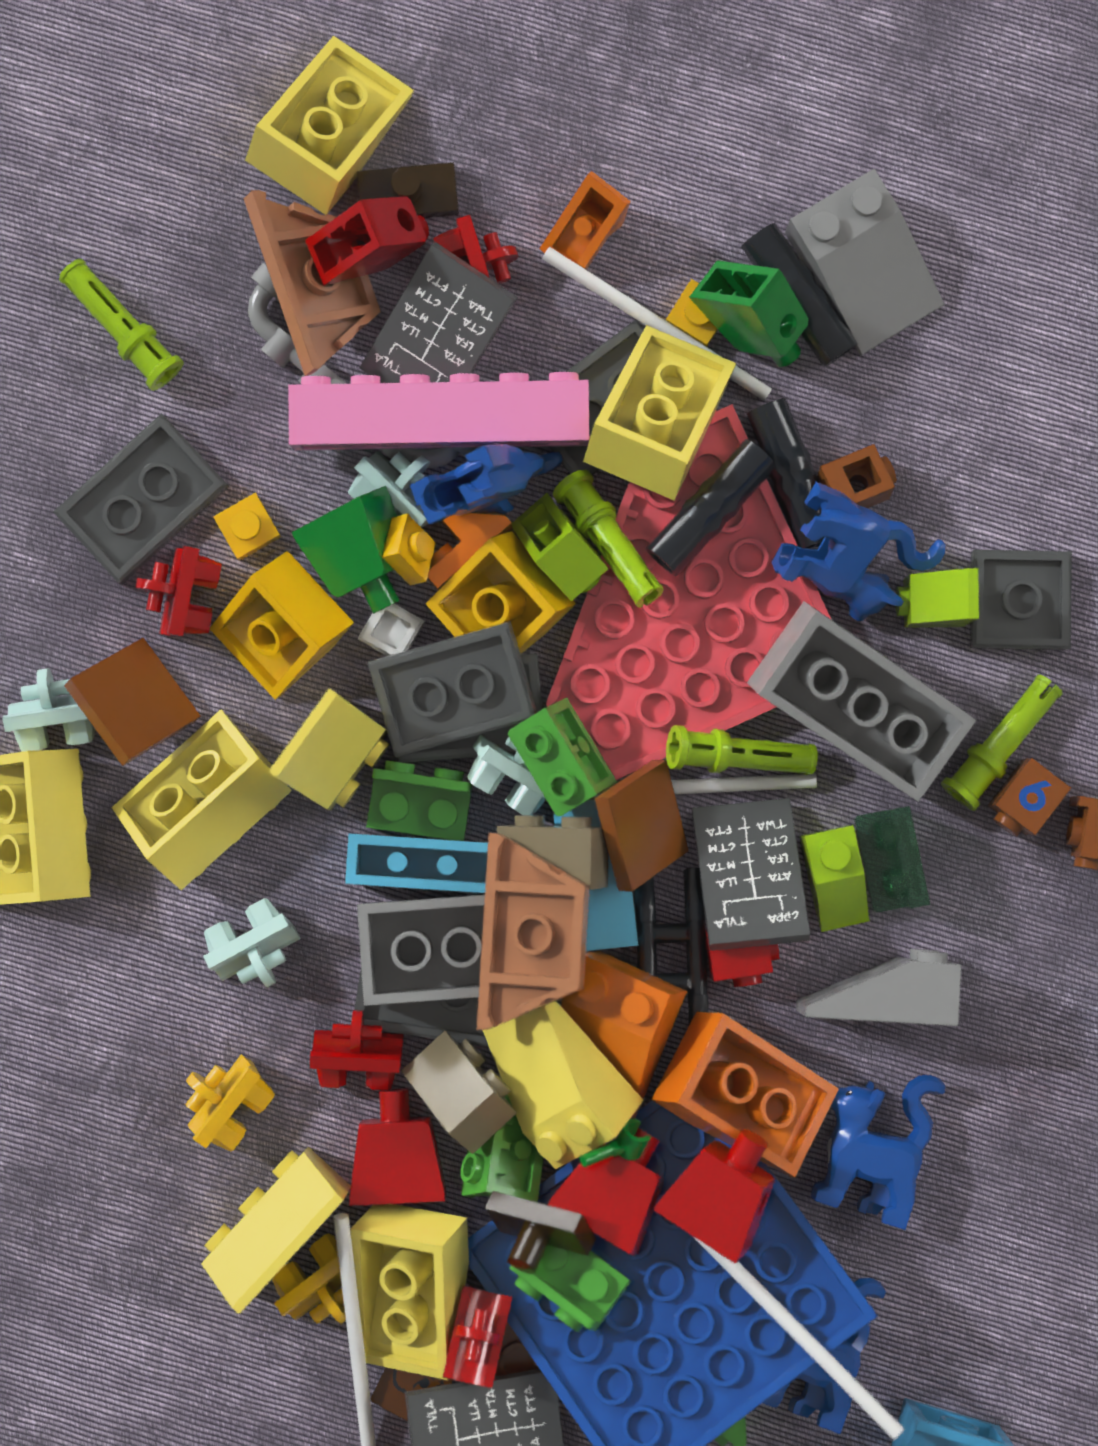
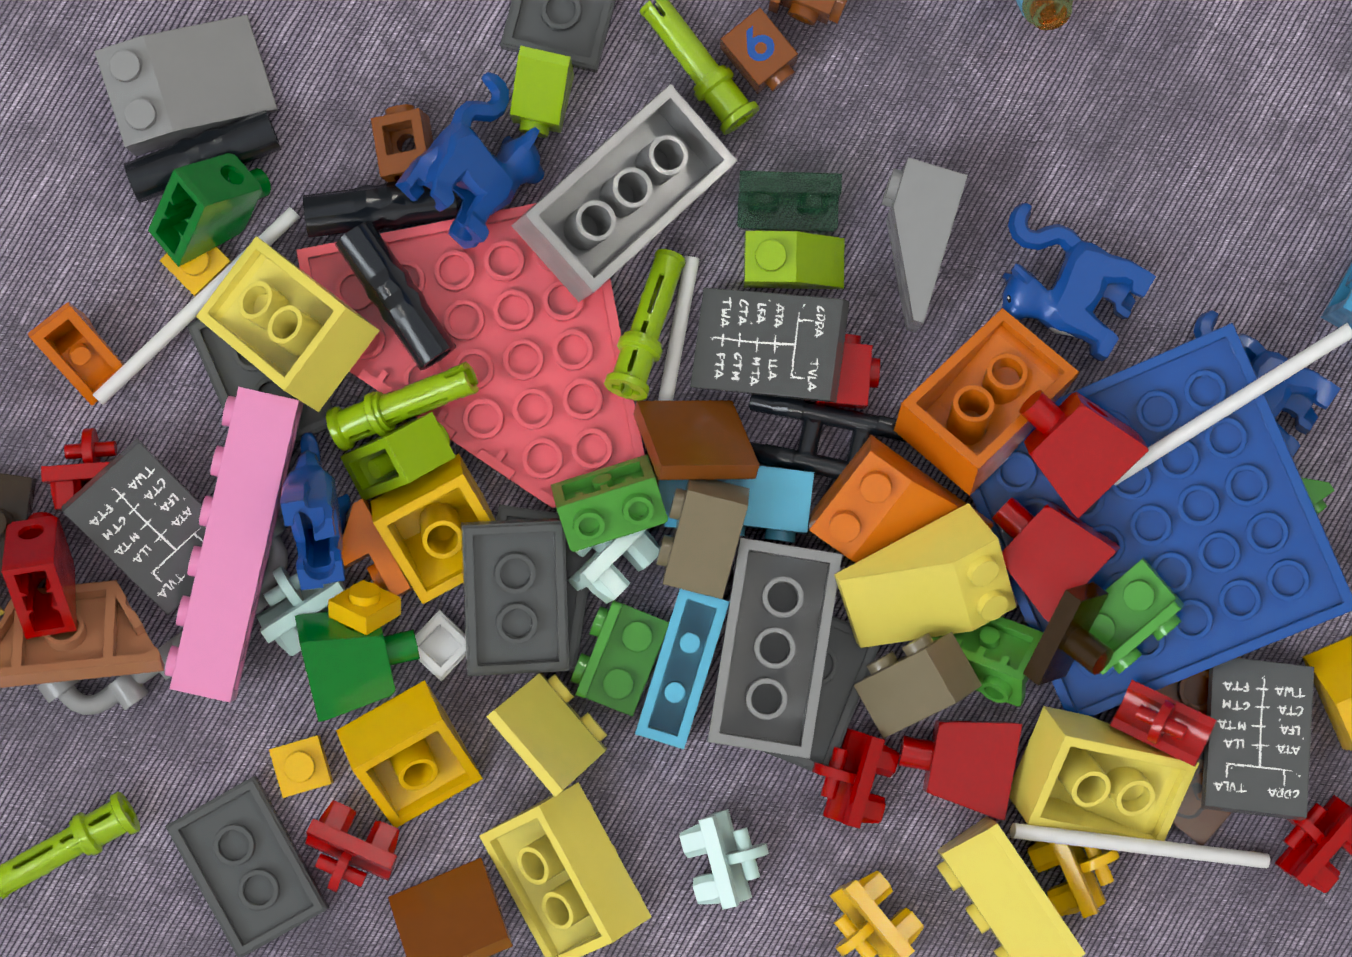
camera: 75 degrees left, 0 degrees up
nougat wing [477,833,590,1030] -> none
green hand [580,1119,651,1167] -> none

